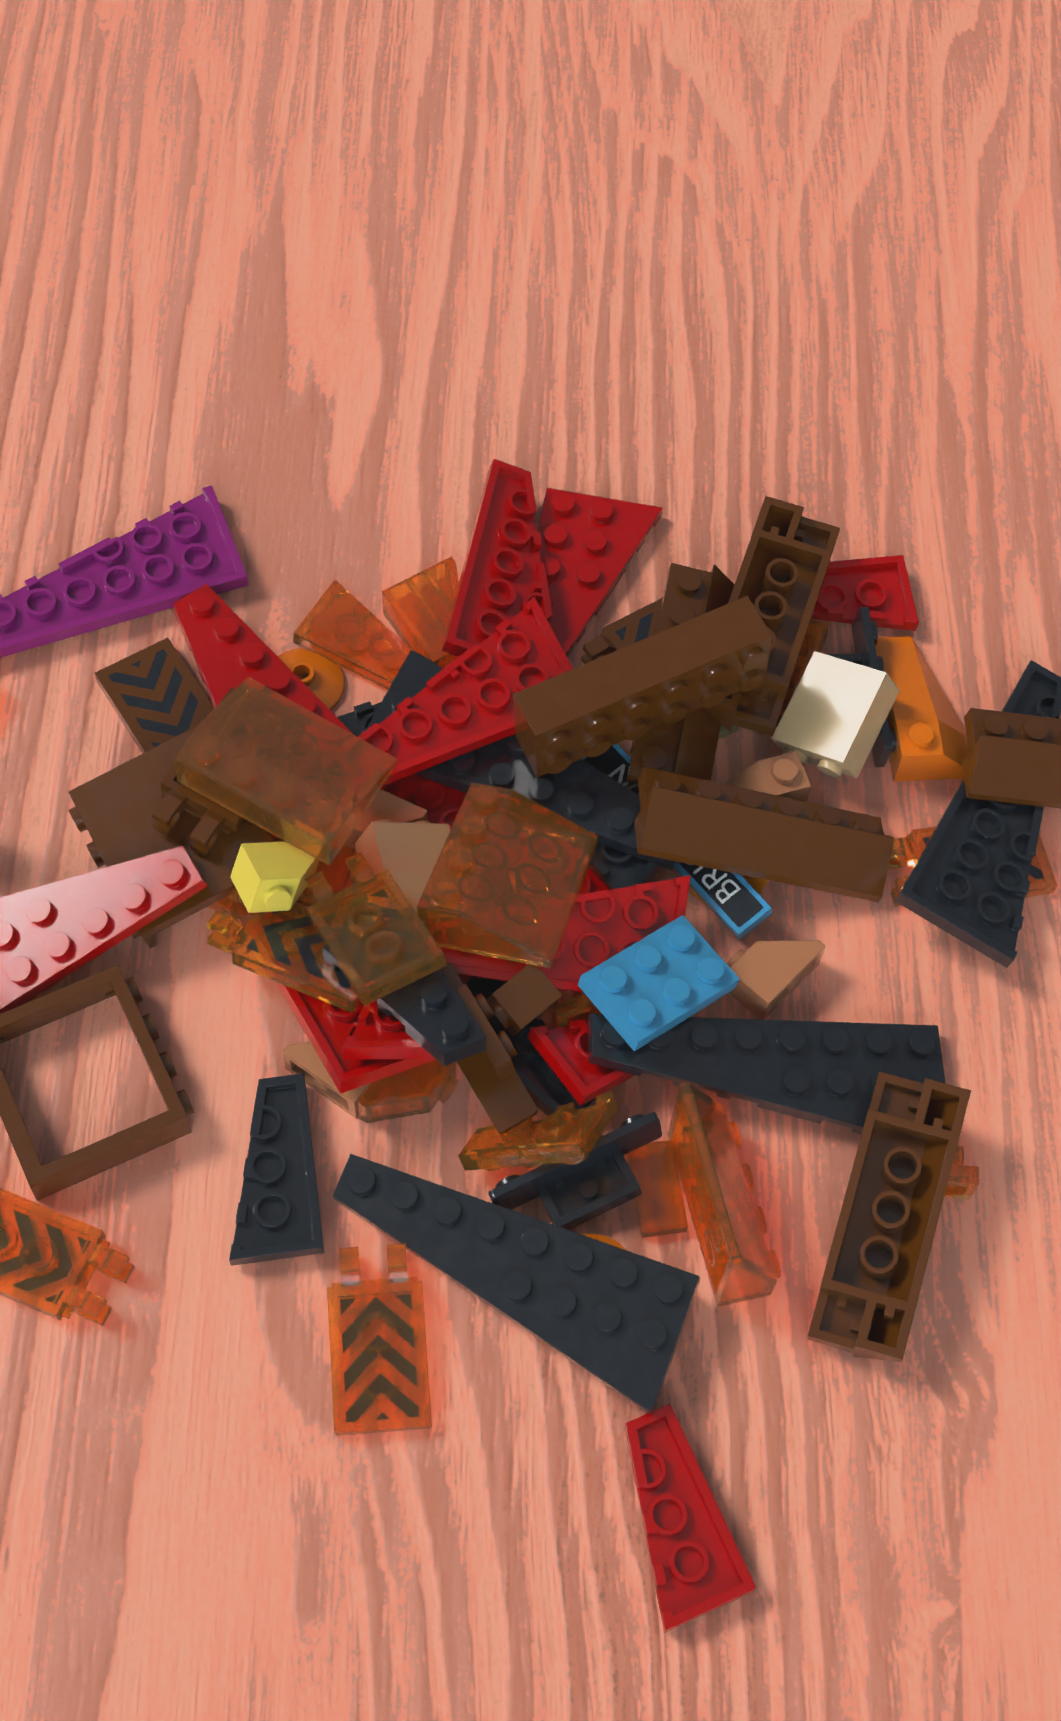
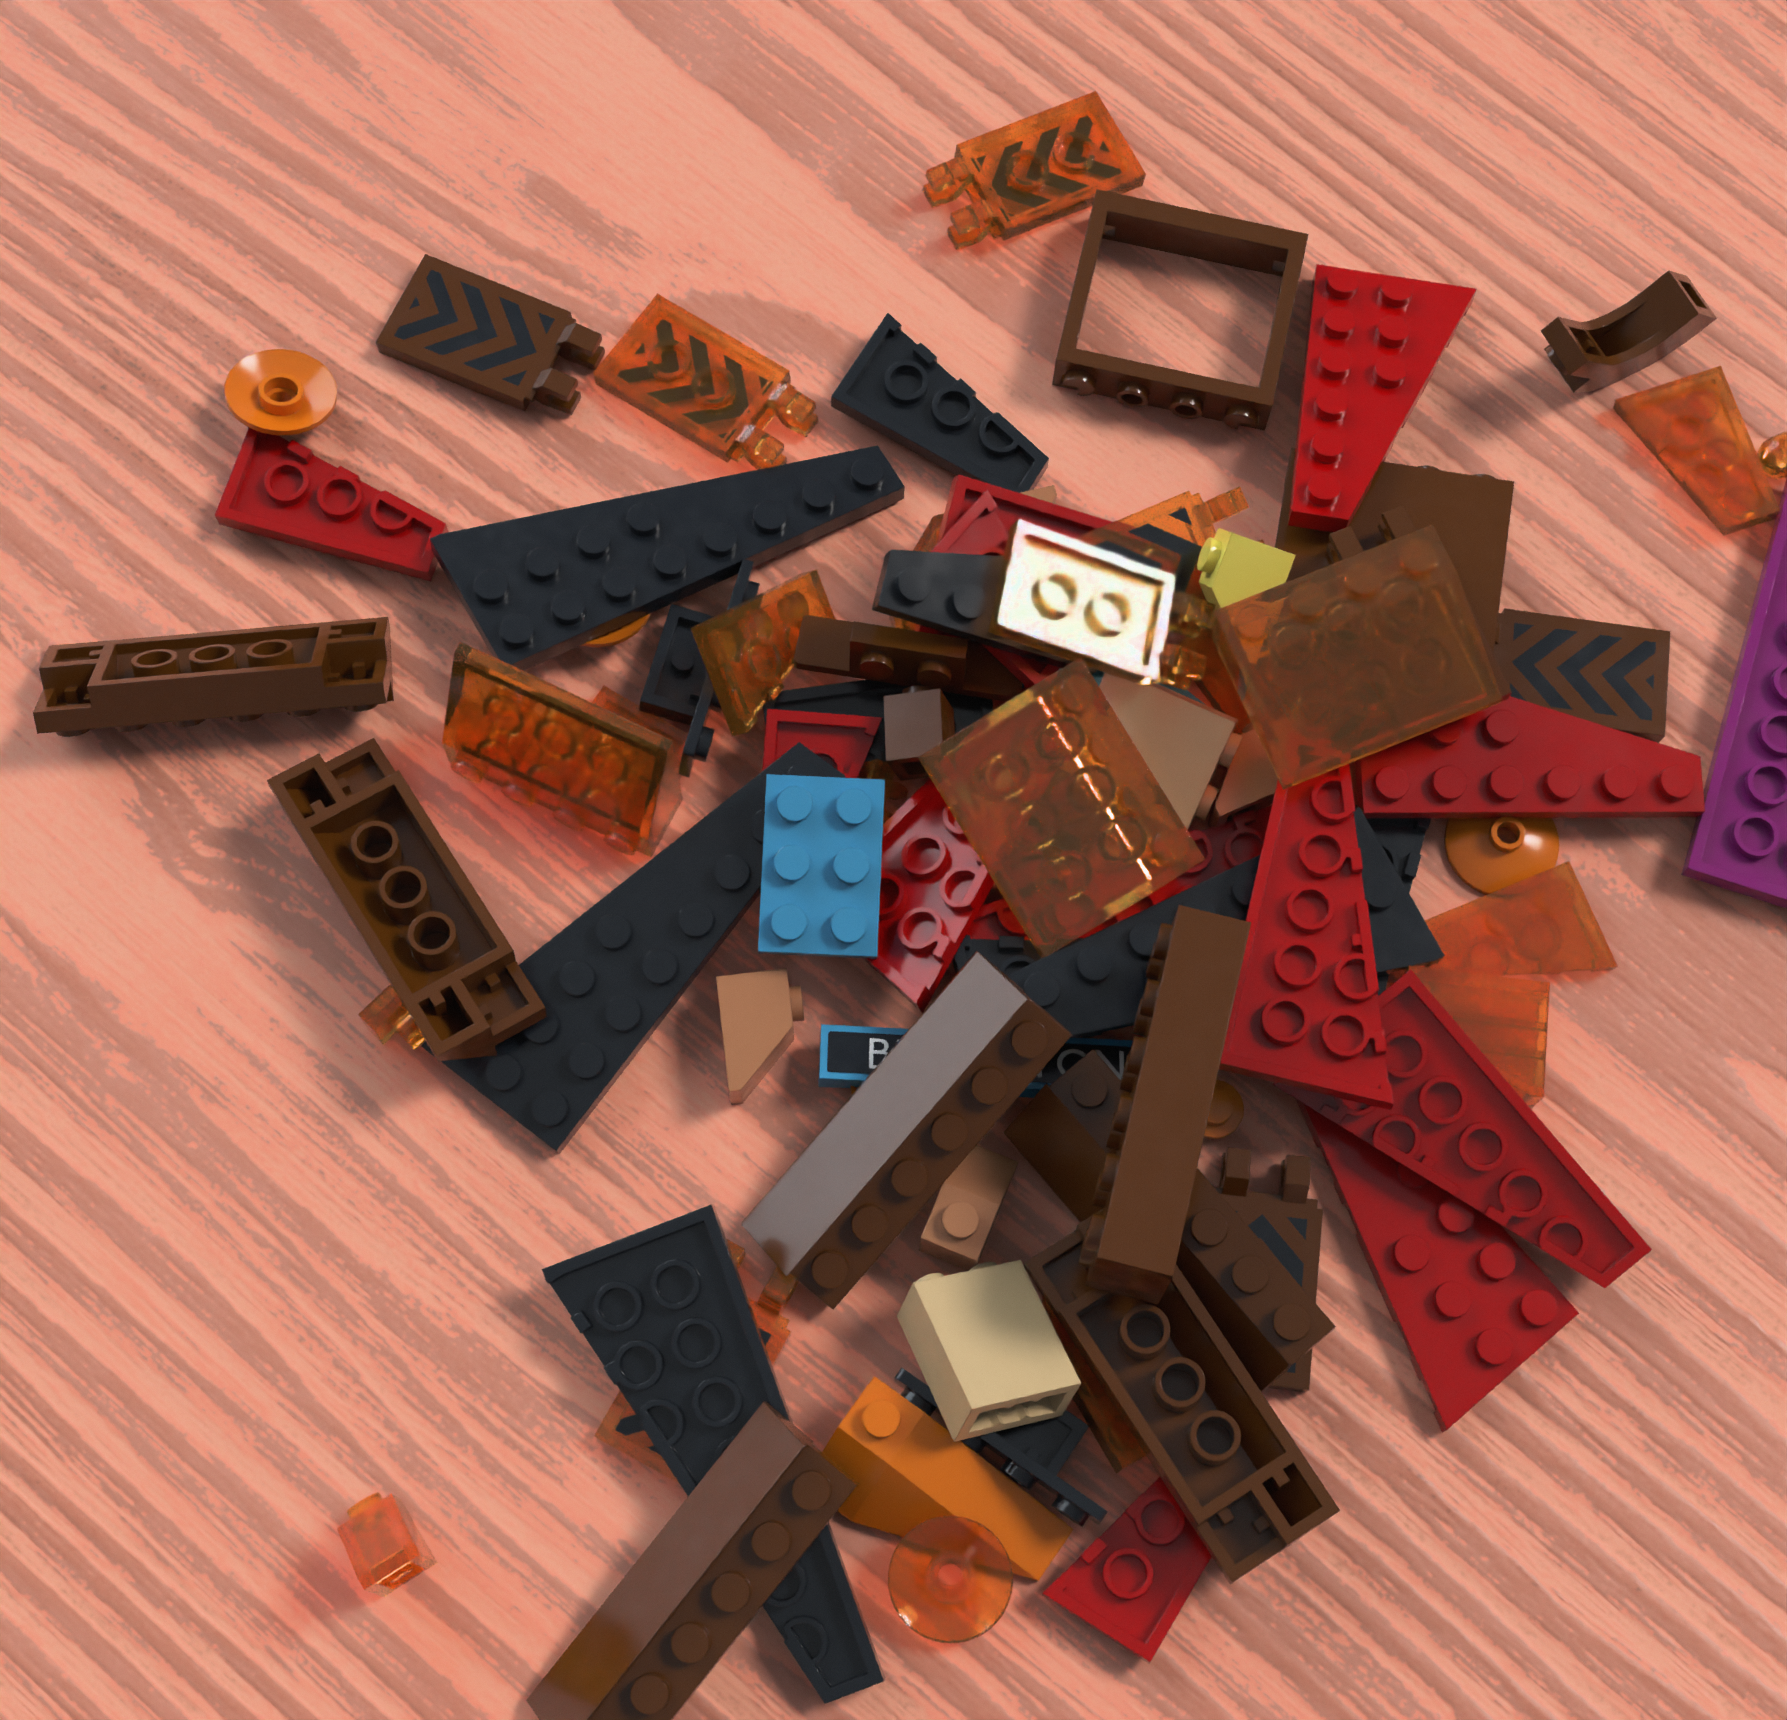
camera: 130 degrees right, 10 degrees up
none -> reddish brown slope [33,617,394,737]
none -> orange dish [224,349,337,435]
none -> reddish brown tile [376,254,605,415]
none -> clear orange dish [888,1515,1013,1643]

